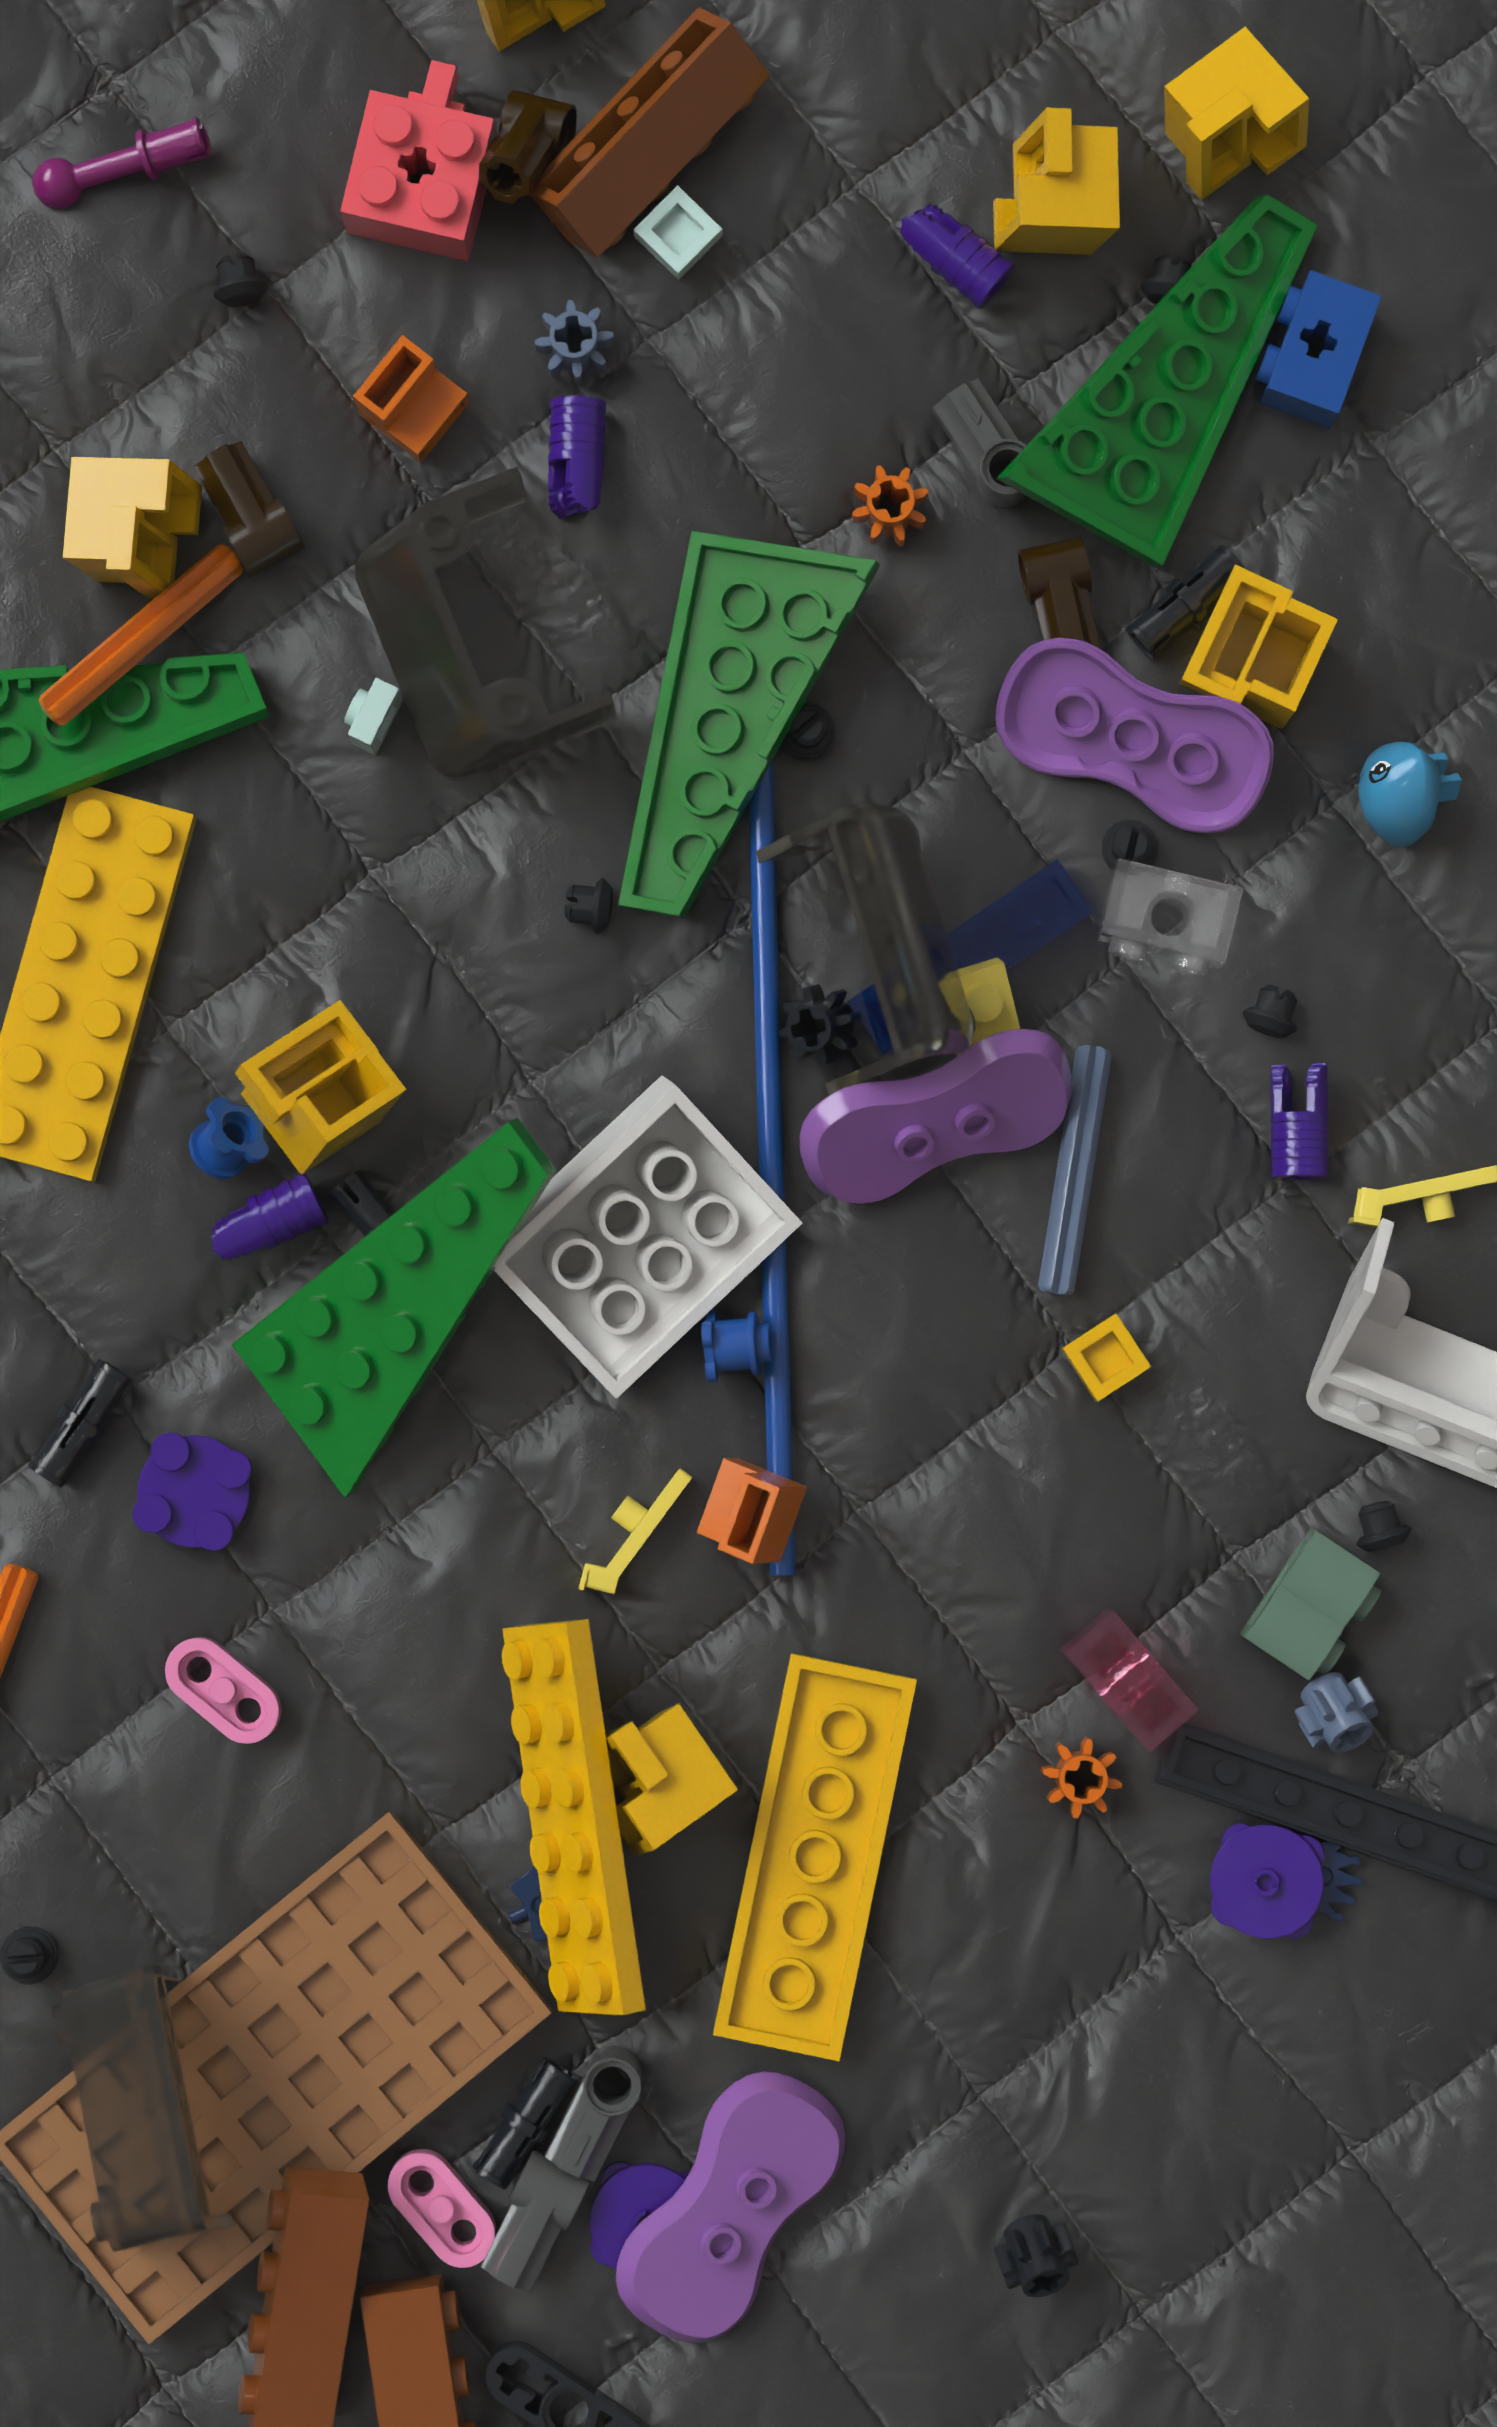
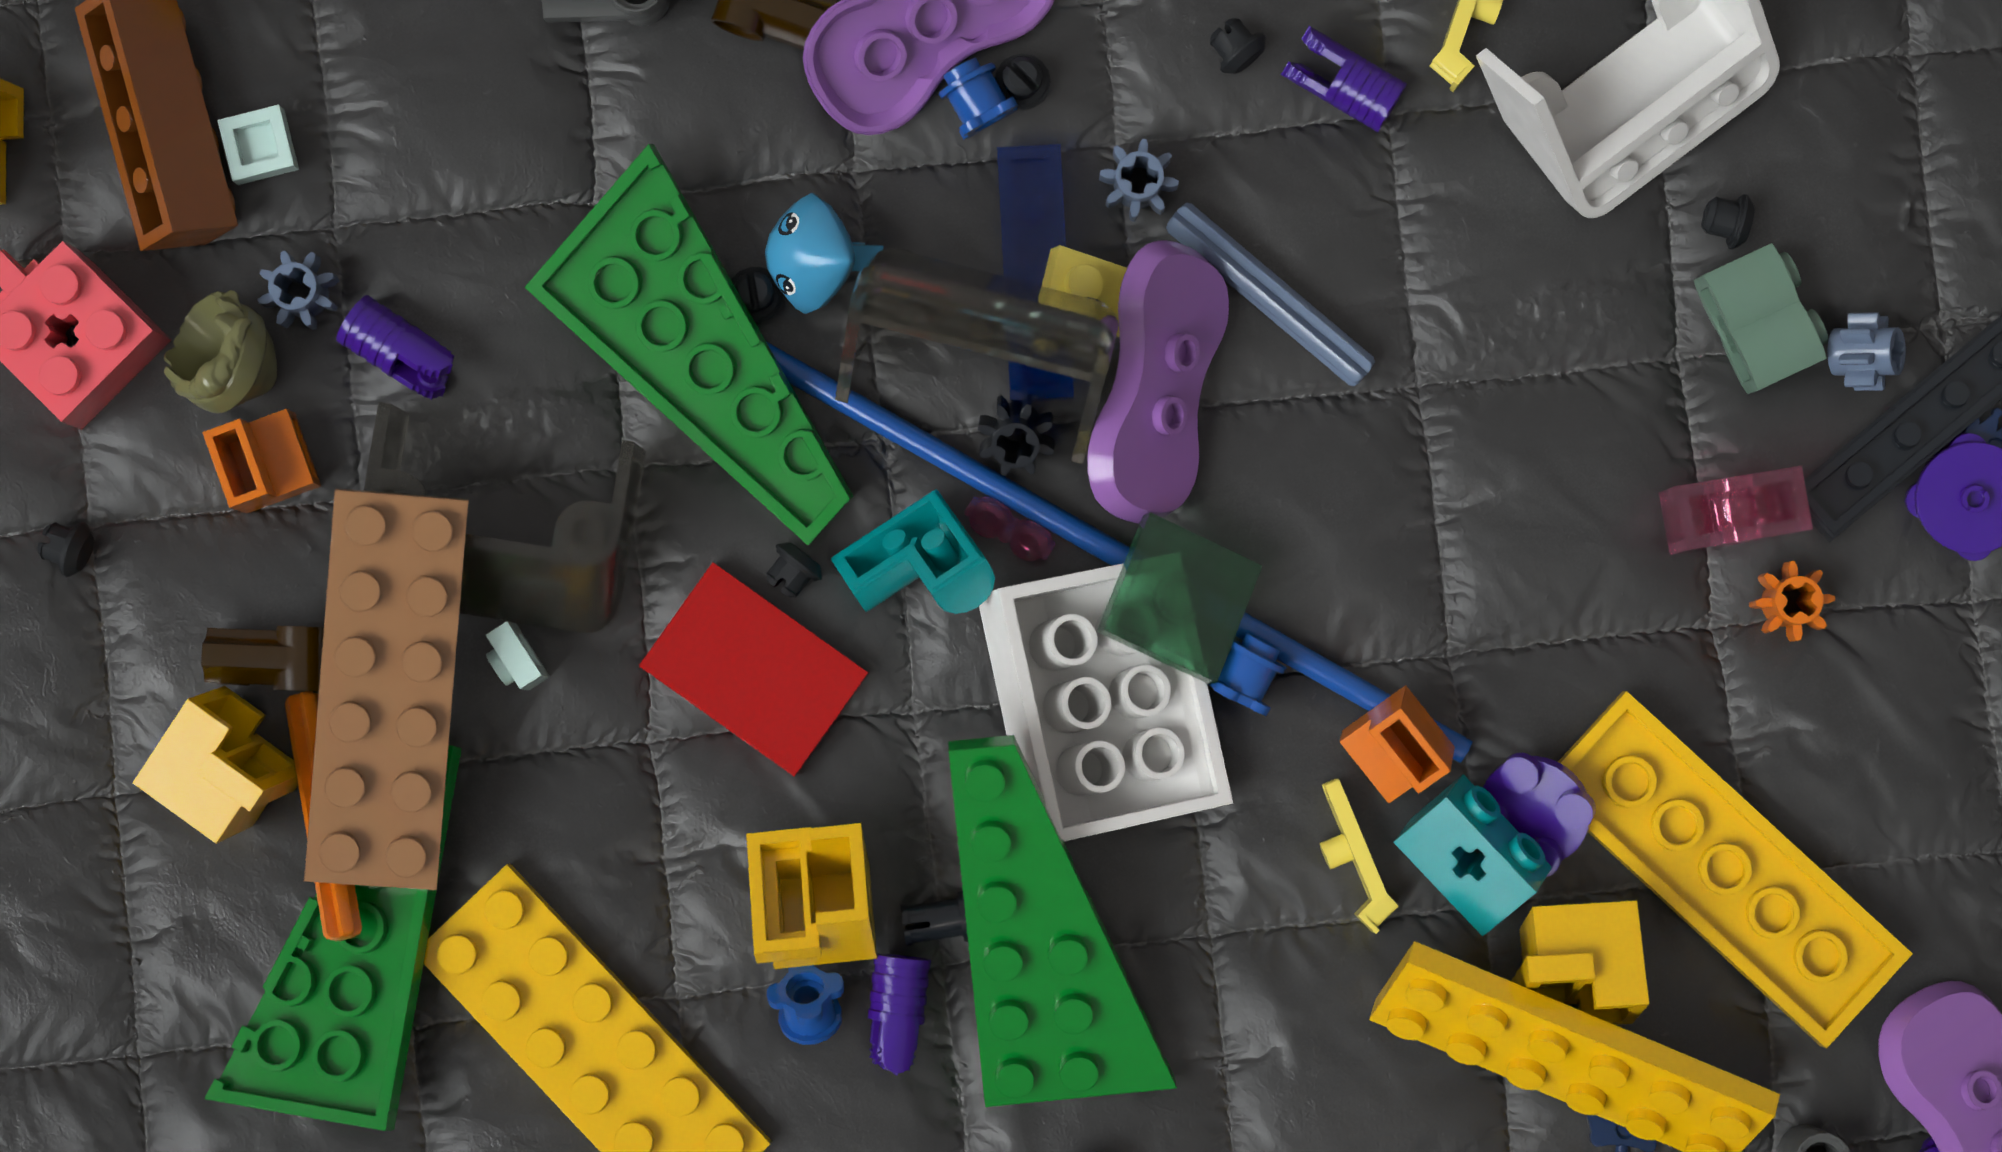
camera: 55 degrees left, 0 degrees up
dark brown piece [479,90,577,204] -> none
orange gear [851,465,928,547] -> none
yellow plate [1061,1313,1151,1402] -> none
clear brick [1096,858,1244,976] -> none
none -> olive hair [164,290,278,414]
none -> medium nougat plate [304,488,468,890]
none -> red tile [639,562,869,777]
none -> dark azure piece [765,193,884,314]
none -> teal brick [831,489,995,614]
none -> blue brick [939,58,1018,140]
none -> clear pink piece [964,496,1056,561]
none -> clear green tile [1096,512,1262,684]
none -> sand blue gear [1099,139,1179,222]
none -> teal brick [1393,774,1552,937]
none -> dark purple piece [1483,753,1596,877]

